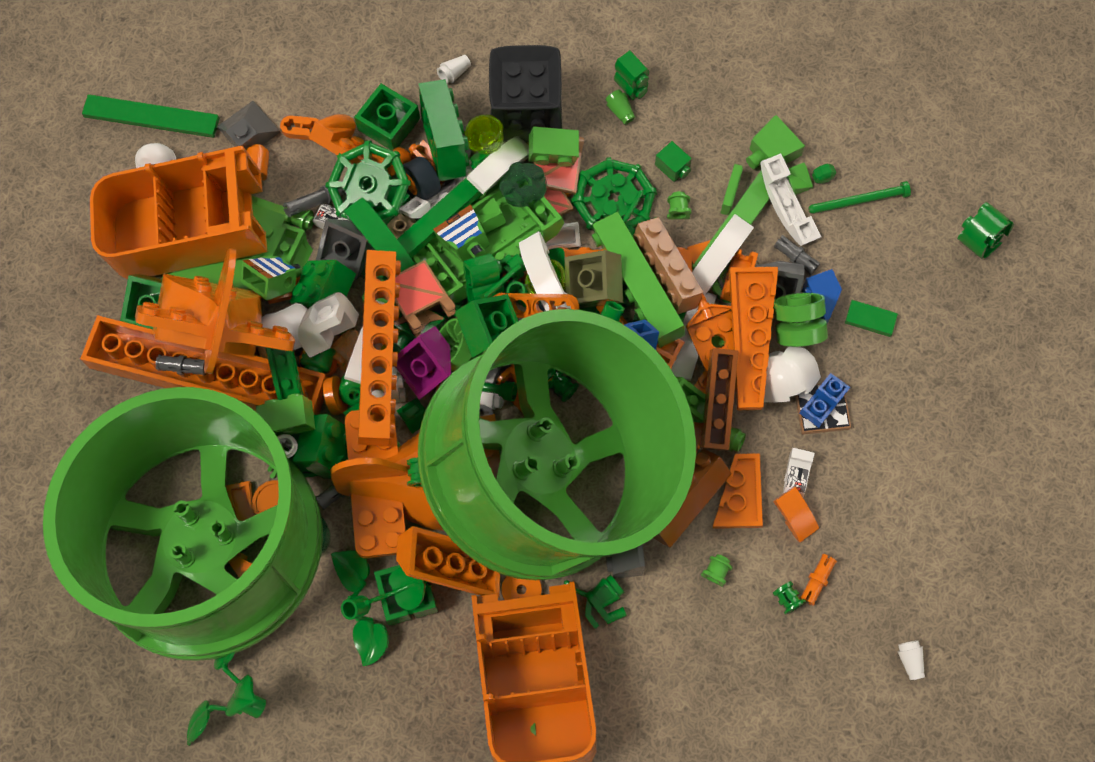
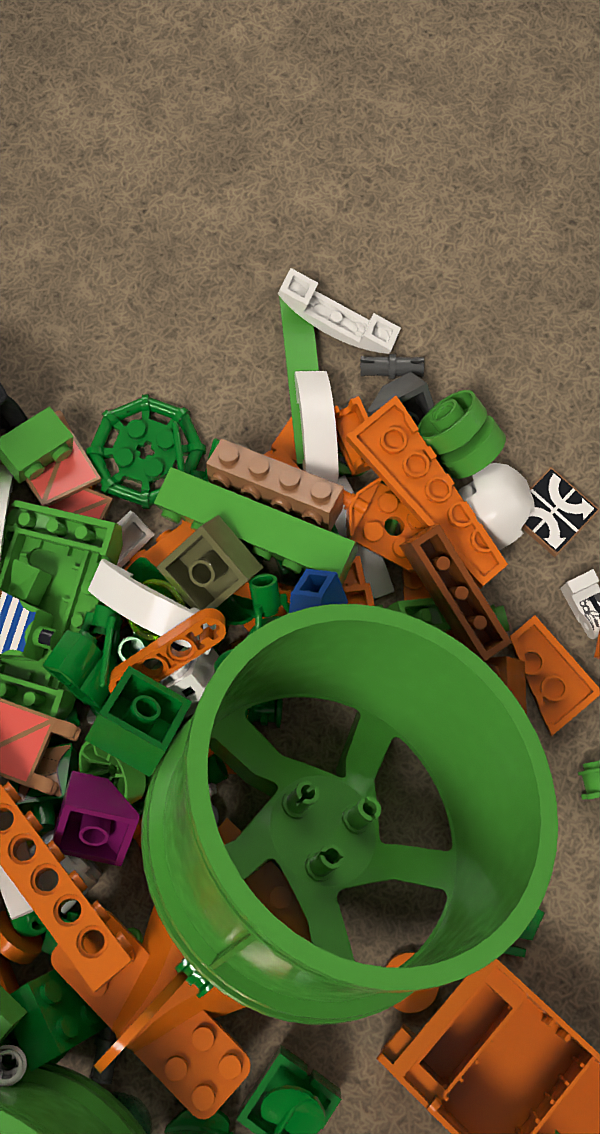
camera: 40 degrees left, 5 degrees up
green slope [396,398,426,434] -> none
orange slope [396,526,500,599] -> none
clear green plate [499,162,548,207] -> none
bright green cone [605,89,635,125] -> none
green brick [614,50,649,100] -> none
green brick [655,141,692,182] -> none
bright green brick [667,191,692,220] -> none
bright green tile [721,164,743,215] -> none
bright green torso [746,115,805,169] -> none
bright green slope [787,163,813,195] -> none
blue slope [799,373,850,428] -> none
blue slope [802,269,842,324] -> none
green bar [808,181,911,214] -> none
green tile [812,163,837,184] -> none
green tile [845,300,898,337] -> none
green brick [957,202,1014,259] -> none

